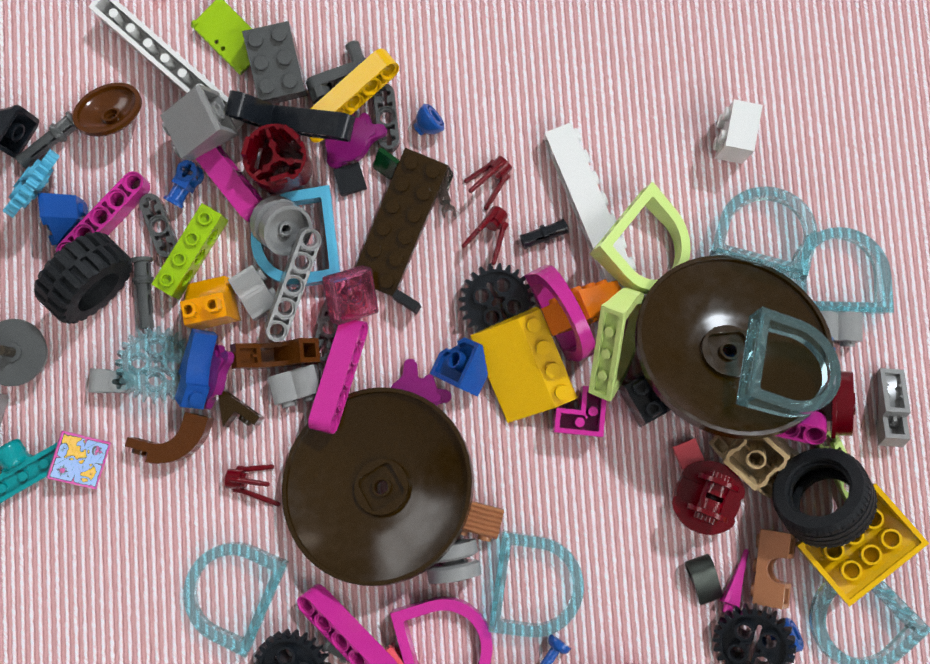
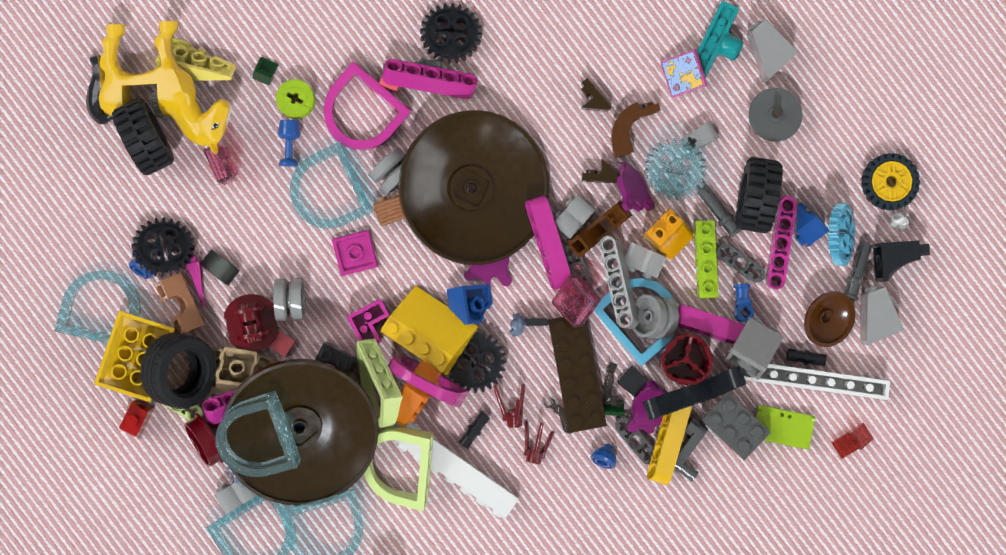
camera: 140 degrees right, 5 degrees up
blue slope [175,329,218,409] -> none
clear light blue window [183,542,289,658] -> none
dark red plant [225,464,281,507] -> none
light grey slope [876,368,911,447] -> none
none -> red torso [119,399,156,439]
none -> light grey wheel [273,278,306,321]
none -> dark pink tile [332,230,378,276]
none -> sand blue plate [509,313,526,337]
none -> dark brown slope [580,78,612,112]
none -> clear smoke arm [603,363,618,406]
none -> black pin [786,348,827,367]
none -> light grey slope [860,285,904,345]

